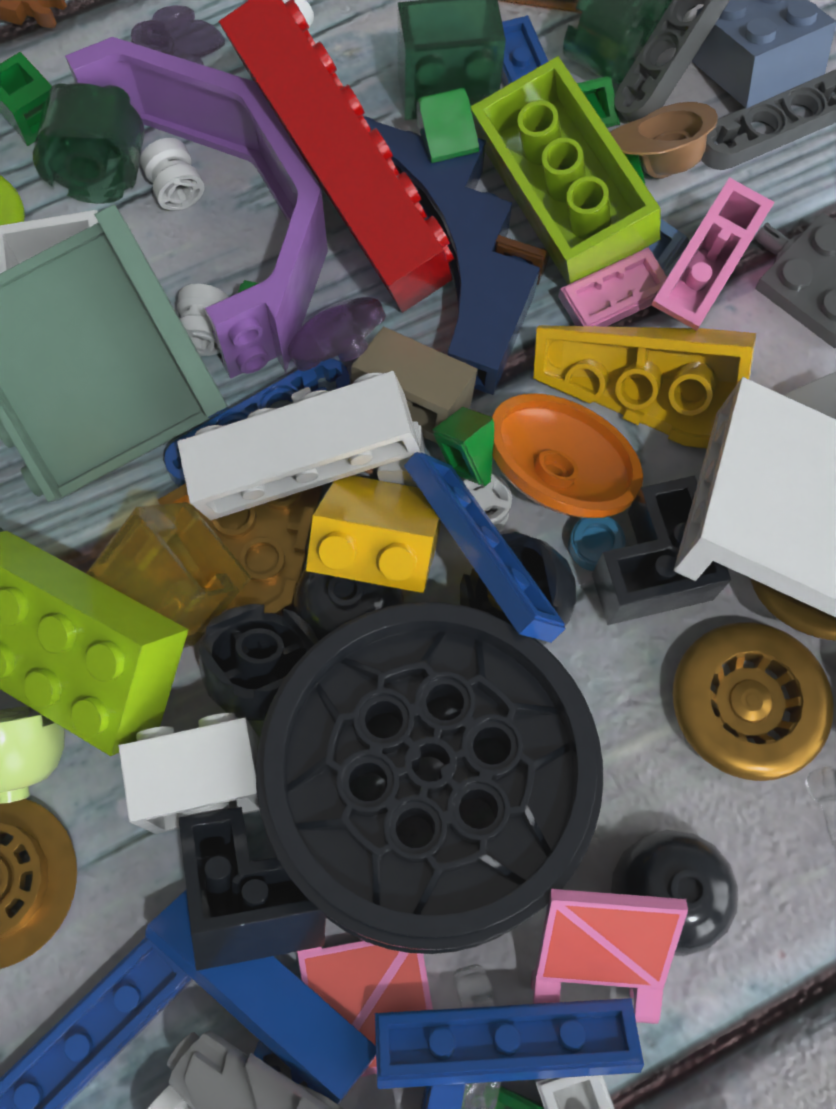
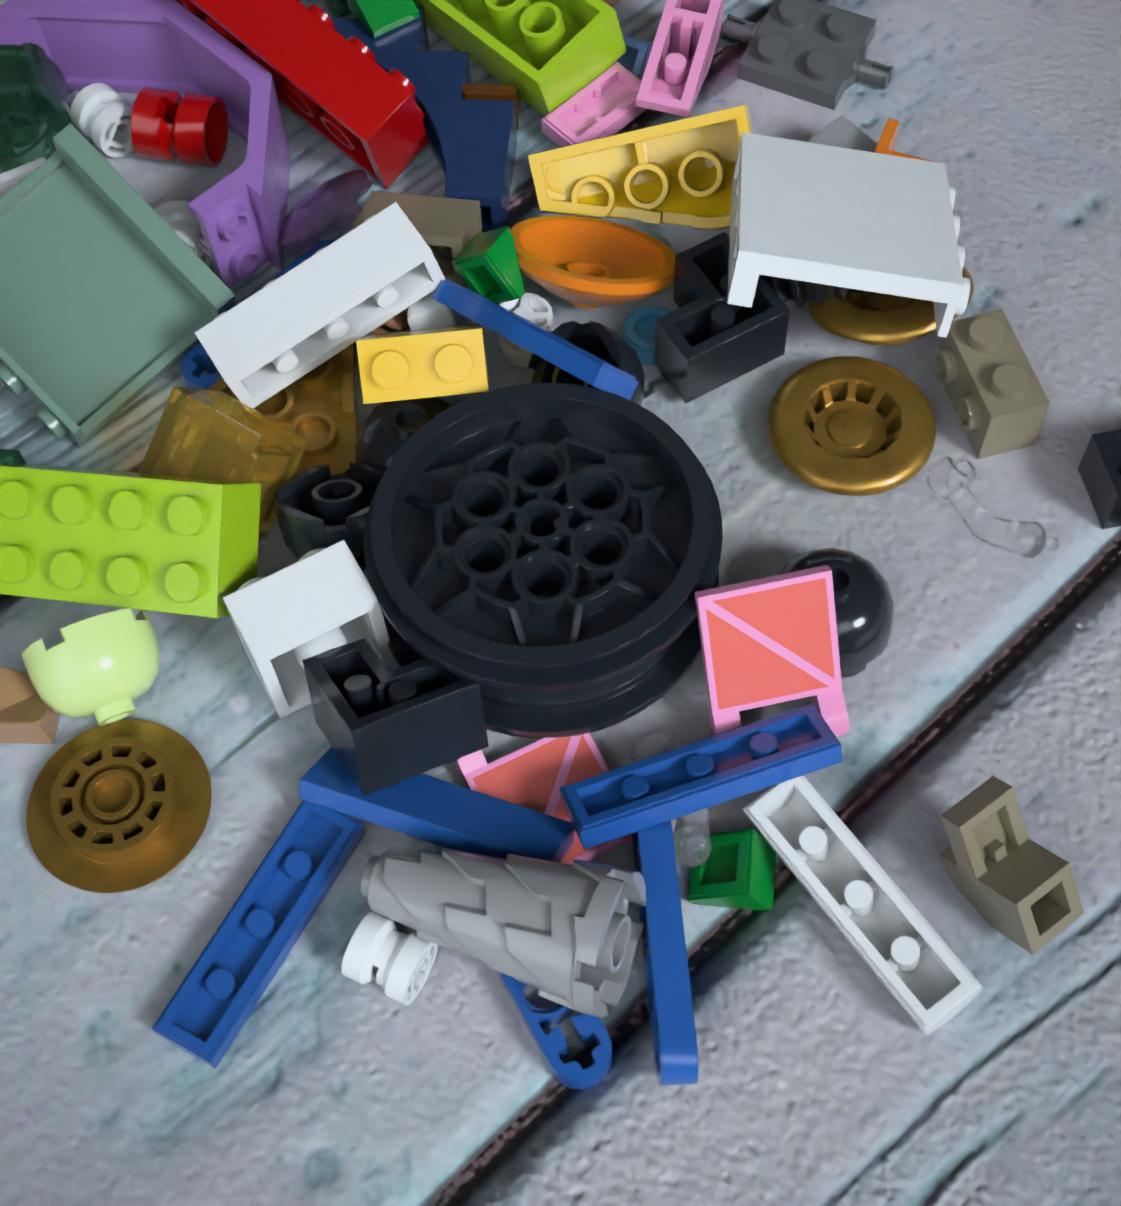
camera: 10 degrees left, 10 degrees down
none -> red wheel [131,87,229,167]

